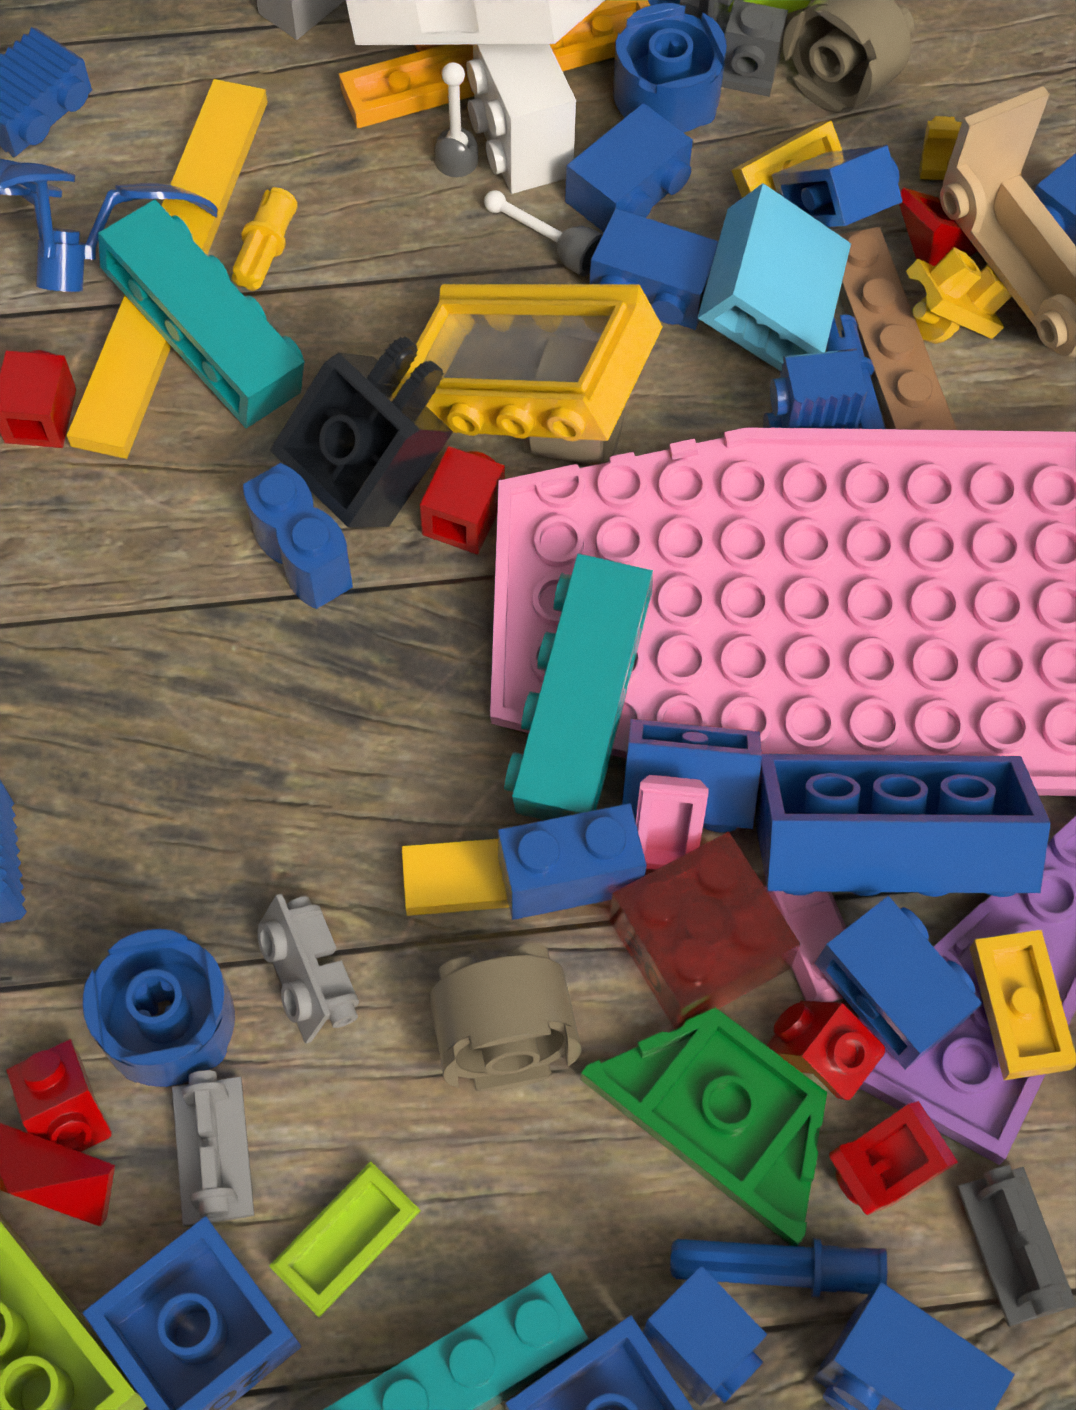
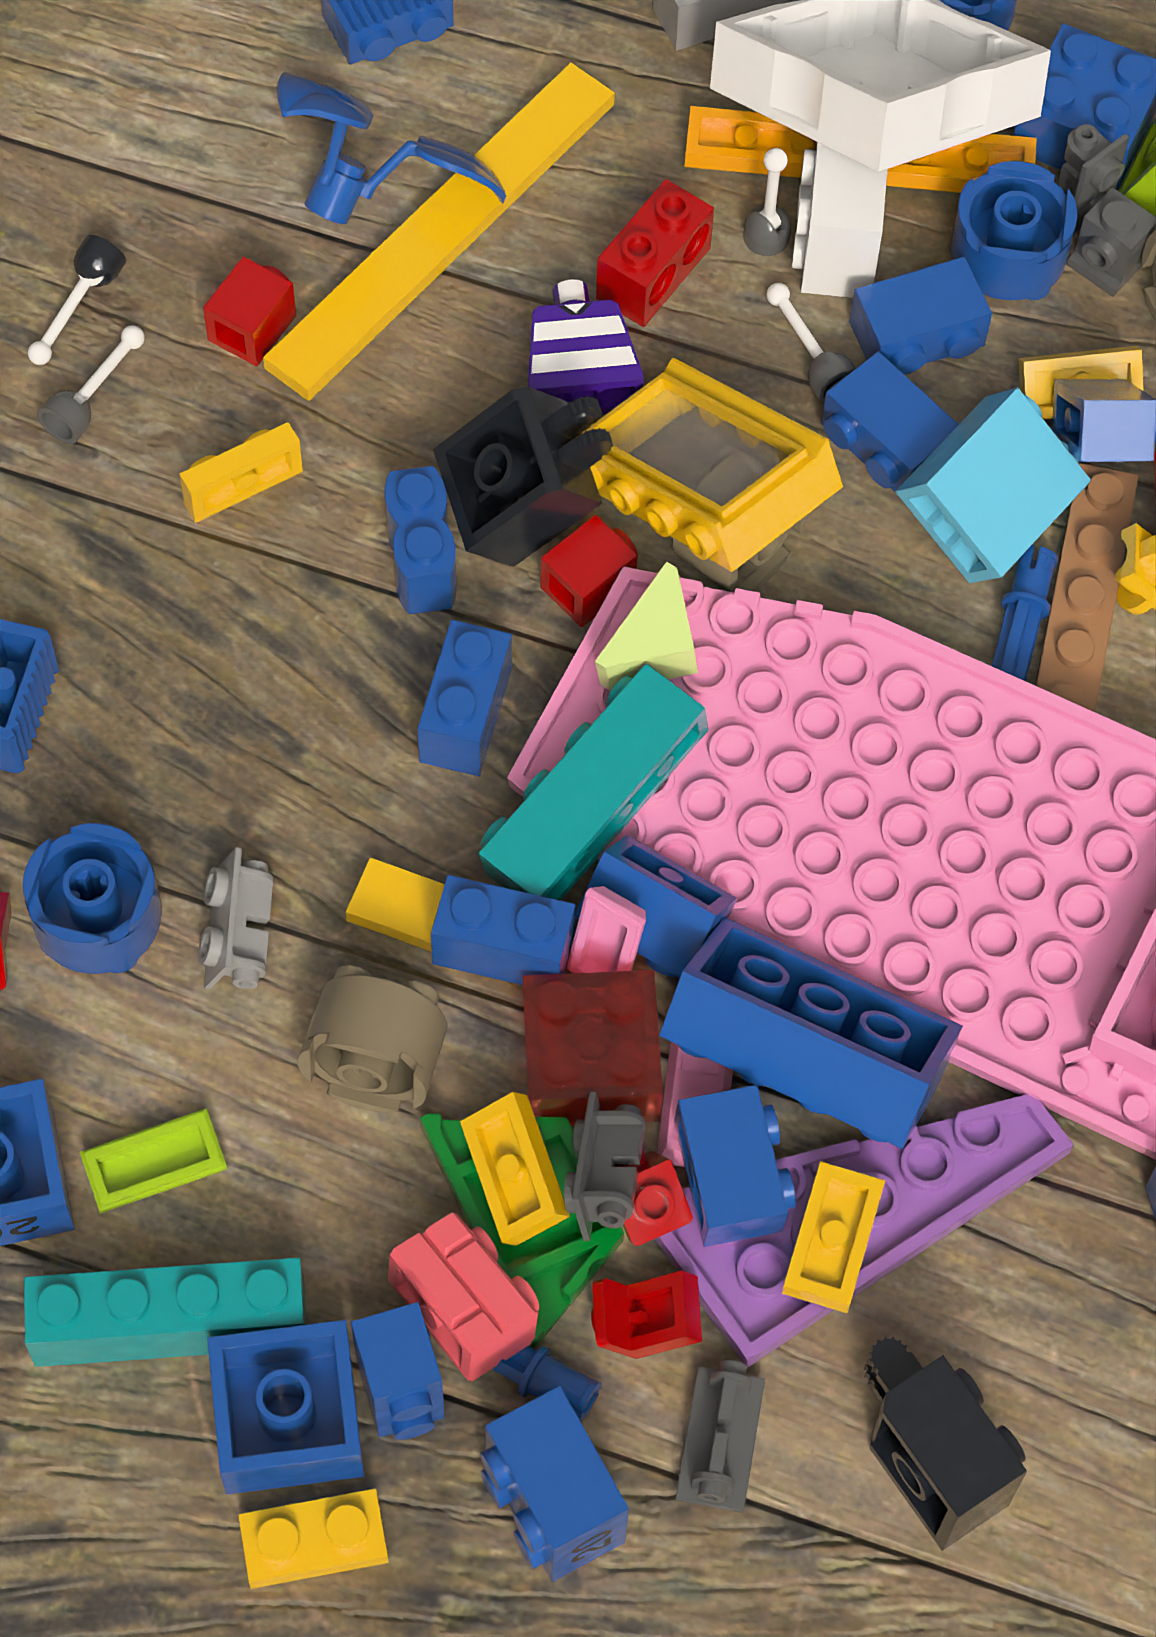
camera: 25 degrees right, 0 degrees up
teal brick [98,199,305,429] -> none
light grey hinge [172,1070,255,1227] -> none
yellow axle [232,187,298,291] -> none
blue brick [763,349,868,429] -> none
none -> yellow plate [179,422,303,523]
none -> coral brick [388,1212,539,1382]
none -> blue brick [417,620,512,777]
none -> yellow plate [460,1092,570,1246]
none -> dark purple torso [528,279,643,415]
none -> dark grey hinge [564,1092,646,1241]
none -> yellowish green slope [595,562,698,691]
none -> red brick [596,179,714,328]

